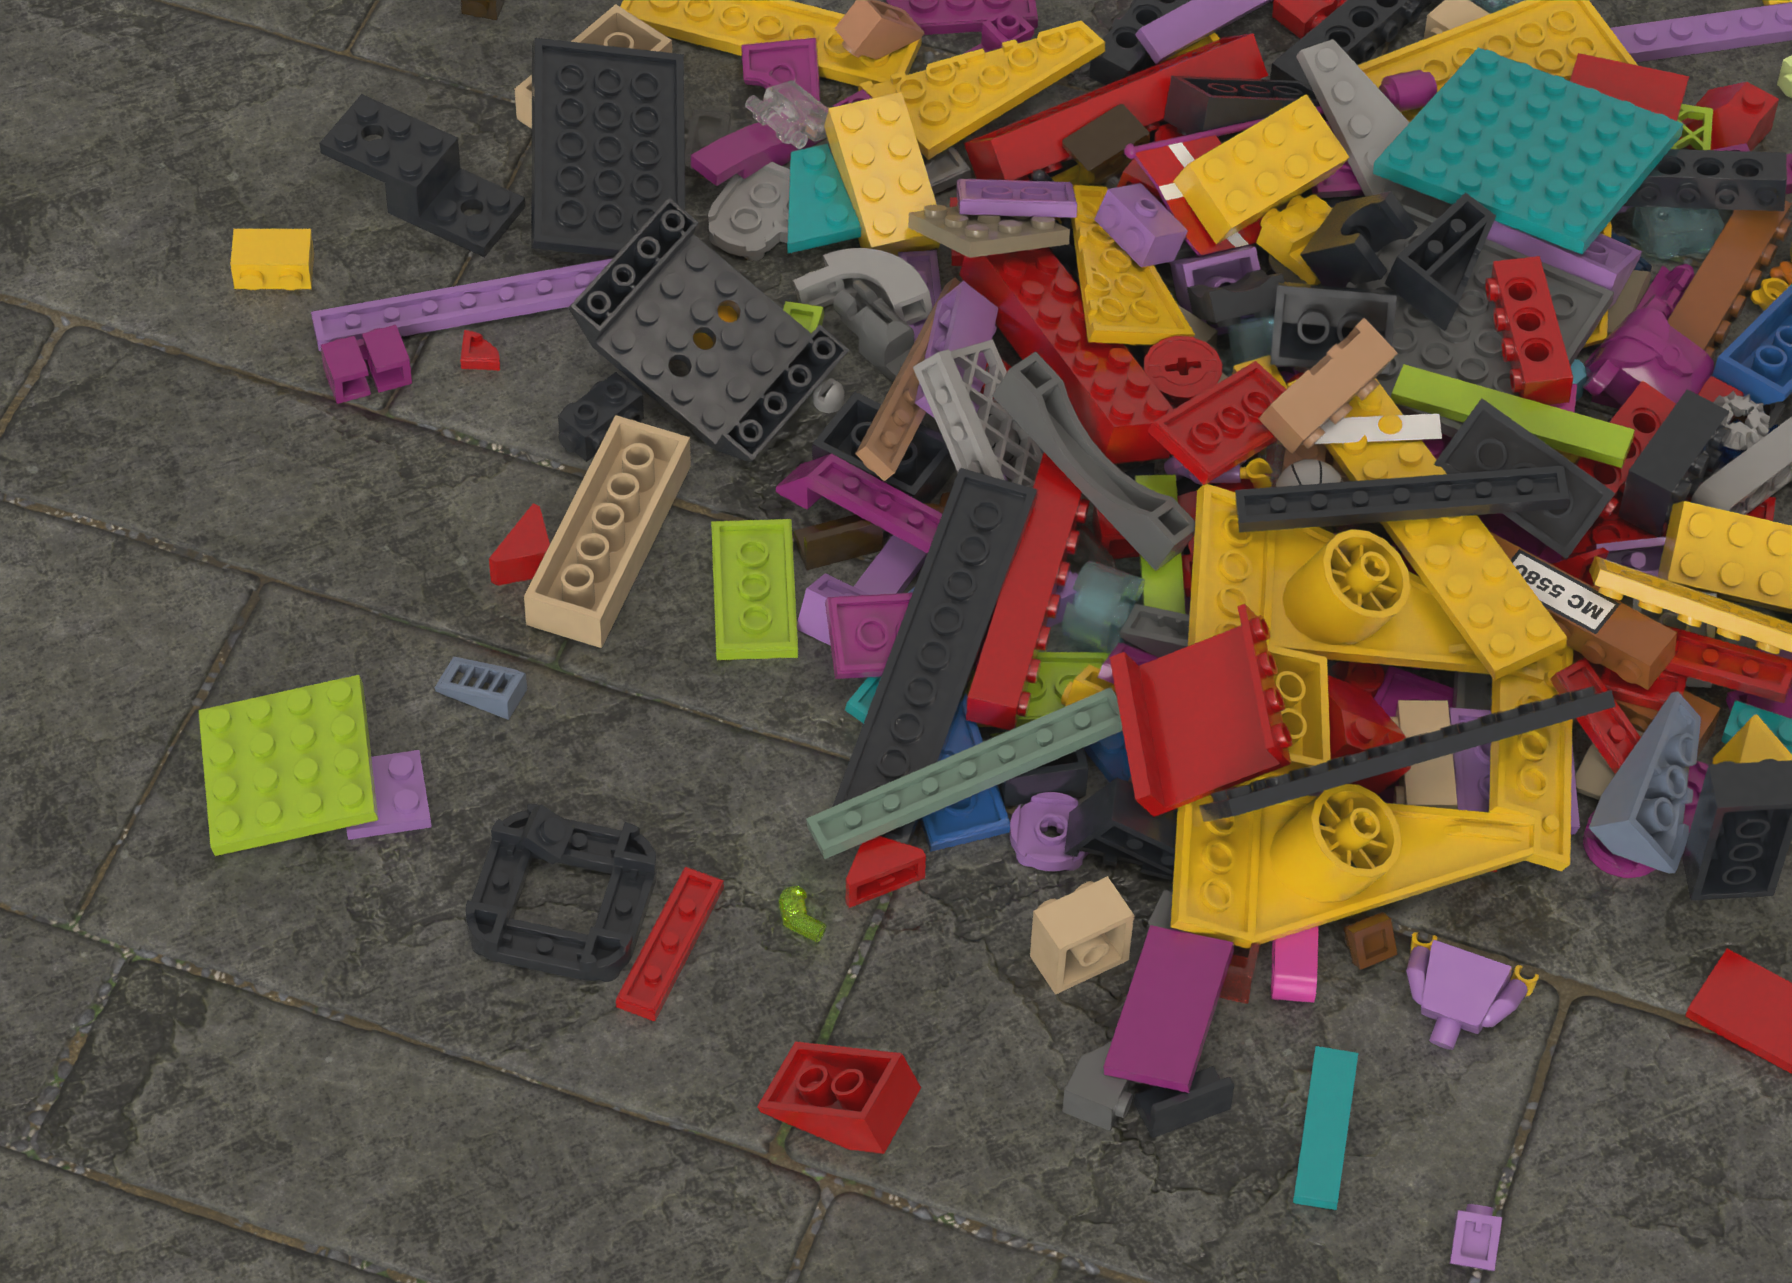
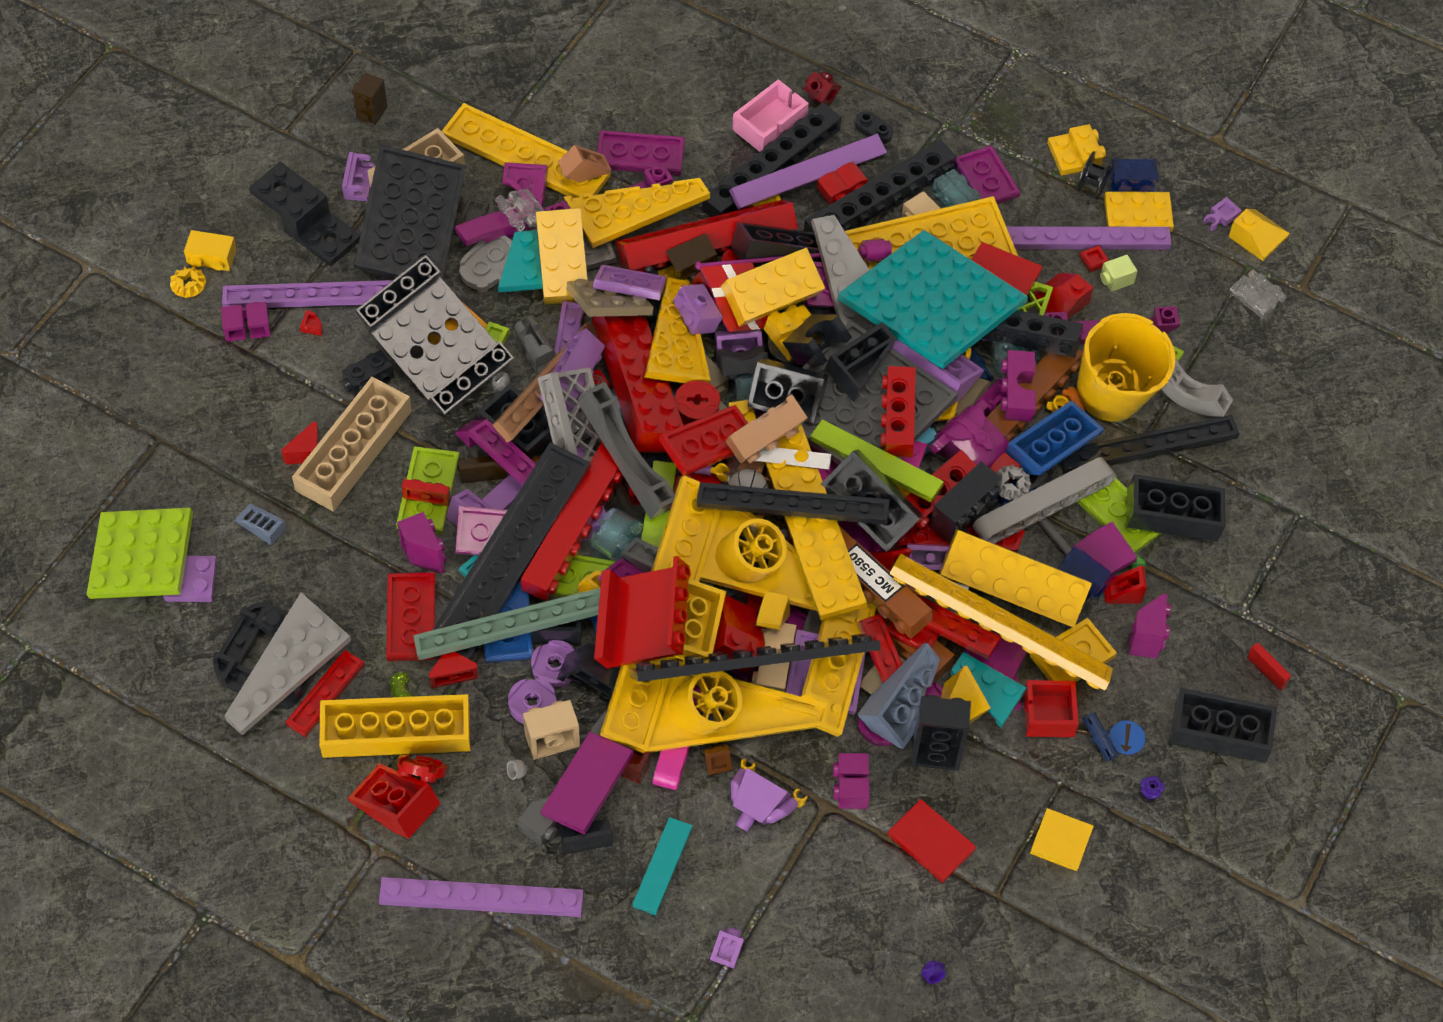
camera: 10 degrees right, 5 degrees up
light grey arch [793,248,933,325] -> none
none -> yellow gear [170,266,206,298]
none -> light grey wing [225,593,351,735]
none -> yellow brick [319,694,470,758]
none -> medium lavender hinge [342,152,374,201]
none -> medium lavender plate [379,877,583,917]
none -> red tile [386,572,436,662]
none -> magenta slope [397,512,447,574]
none -> red plate [397,755,448,783]
none -> red plate [402,479,451,506]
none -> light grey hinge [507,759,528,780]
none -> medium lavender plate [508,678,557,724]
none -> yellow slope [756,591,790,630]
none -> magenta piece [833,753,870,809]
none -> magenta arch [1000,350,1036,422]
none -> red tile [1079,245,1109,273]

